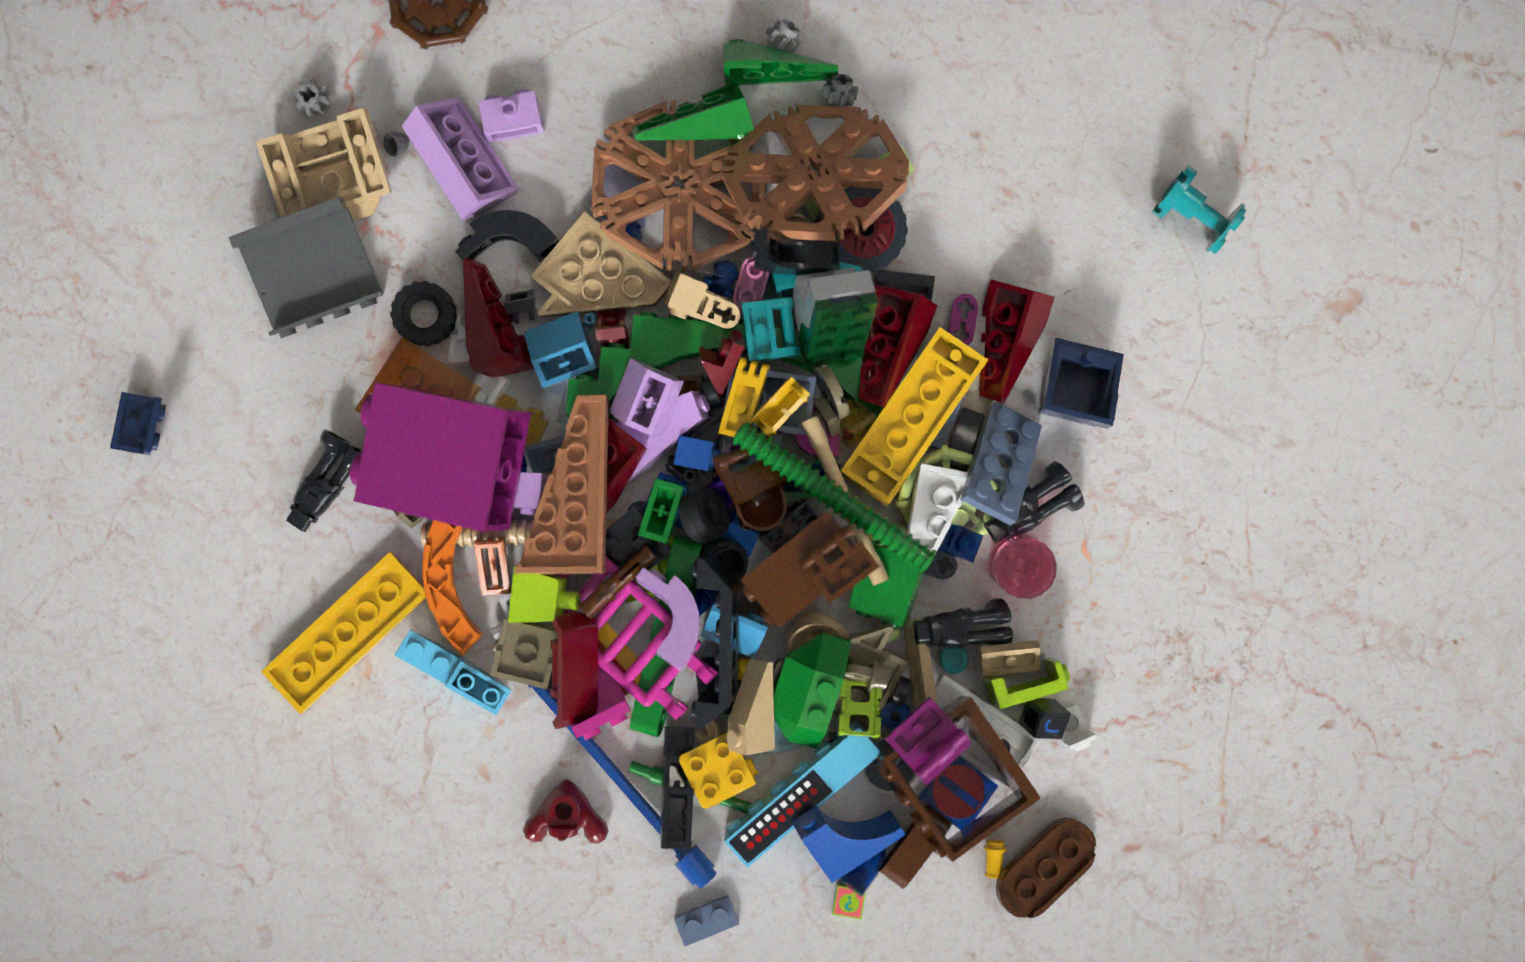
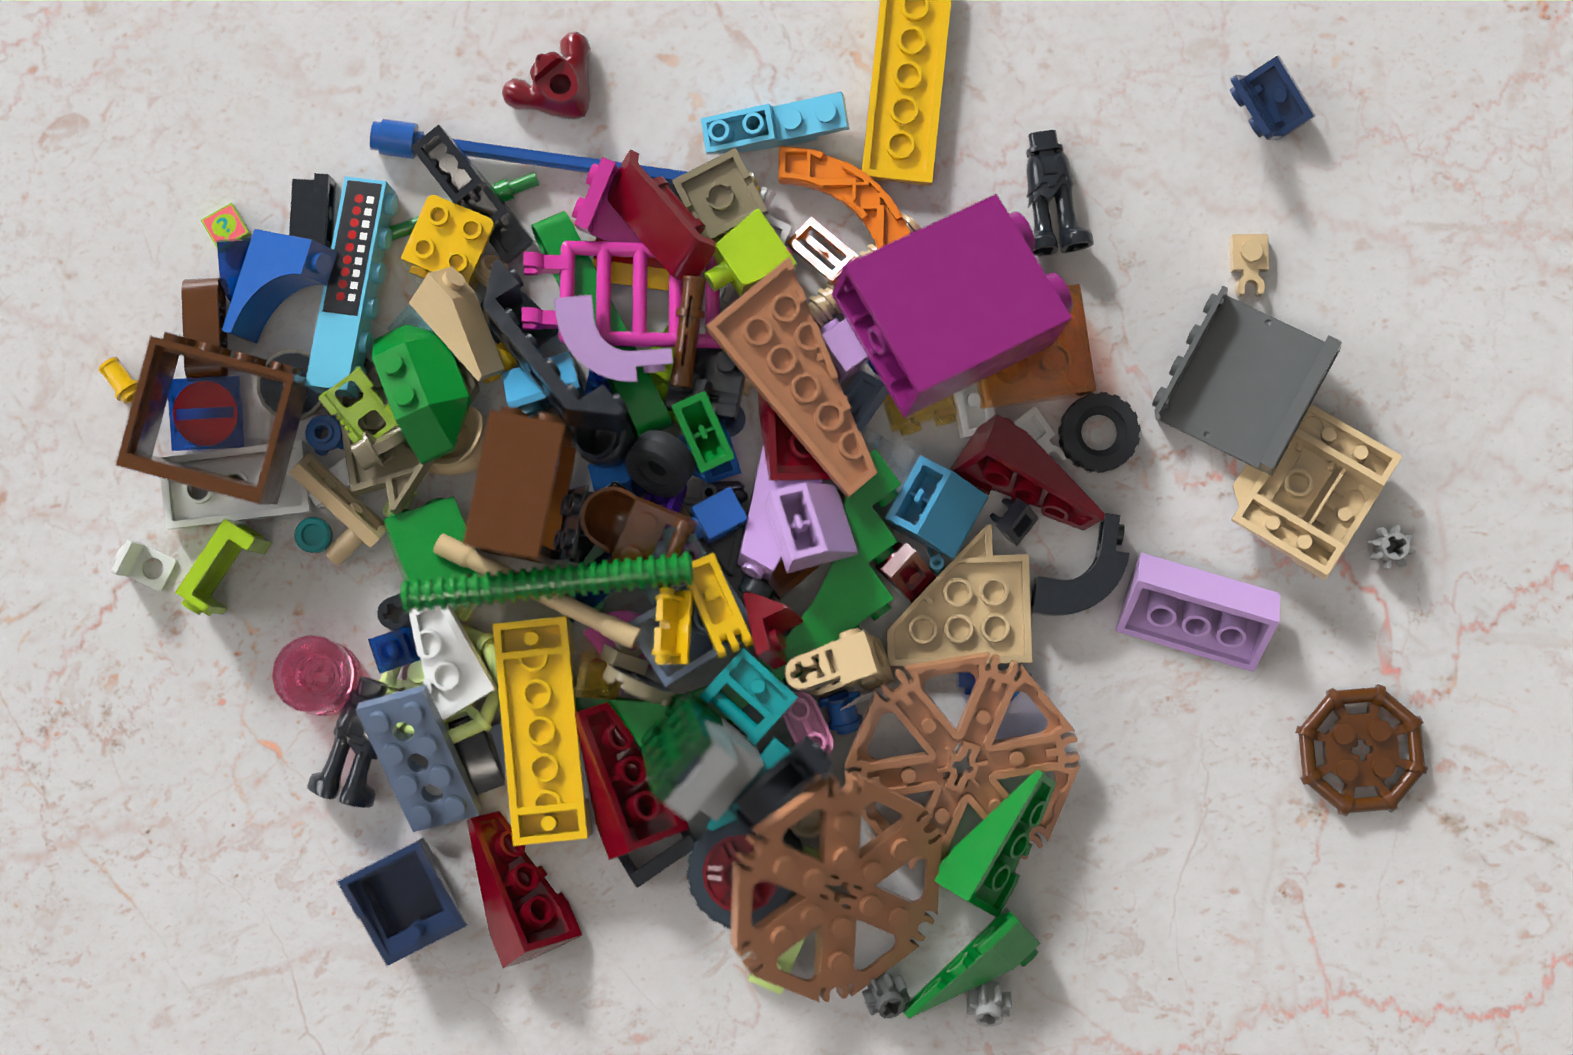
camera: 140 degrees right, 0 degrees up
dark grey hinge [383,132,409,156] -> none
lavender brick [478,89,544,143] -> none
sand blue plate [674,894,739,946] -> none
reddish brown plate [798,524,880,604] -> none
magenta plate [884,697,972,785] -> none
black tile [891,676,912,707] -> none
black piece [913,598,1013,649] -> none
magenta beam [947,294,978,346] -> none
tan panel [976,640,1041,677] -> none
reddish brown tile [996,818,1096,918] -> none
black brick [1018,698,1071,739] -> none
none -> black panel [289,173,336,248]
none -> tan plate [1230,234,1269,297]

